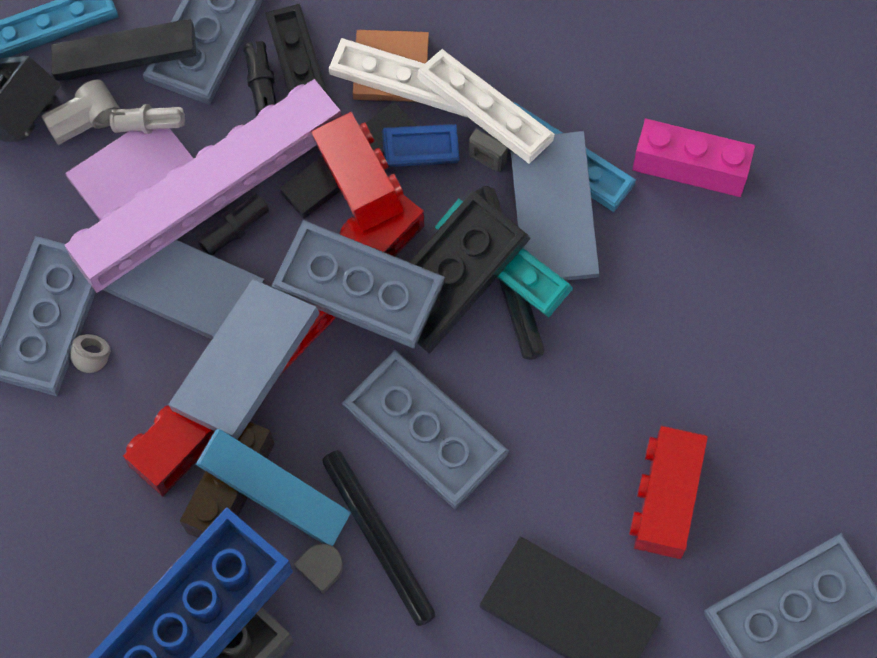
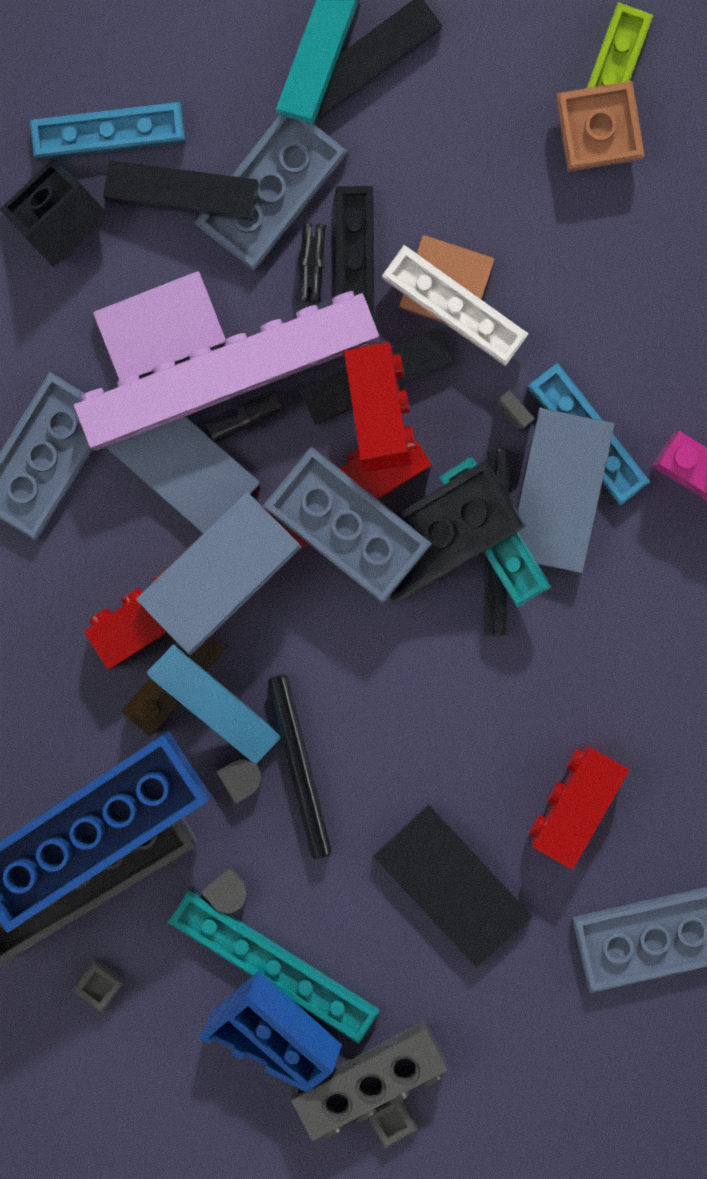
camera: 15 degrees right, 20 degrees up
light grey piece [41,79,120,145] -> none
light grey piece [70,334,111,373] -> none
light grey axle [110,104,185,134] -> none
sand blue tile [342,349,509,510] -> none
blue tile [382,124,460,167] -> none
white tile [417,49,555,164] -> none

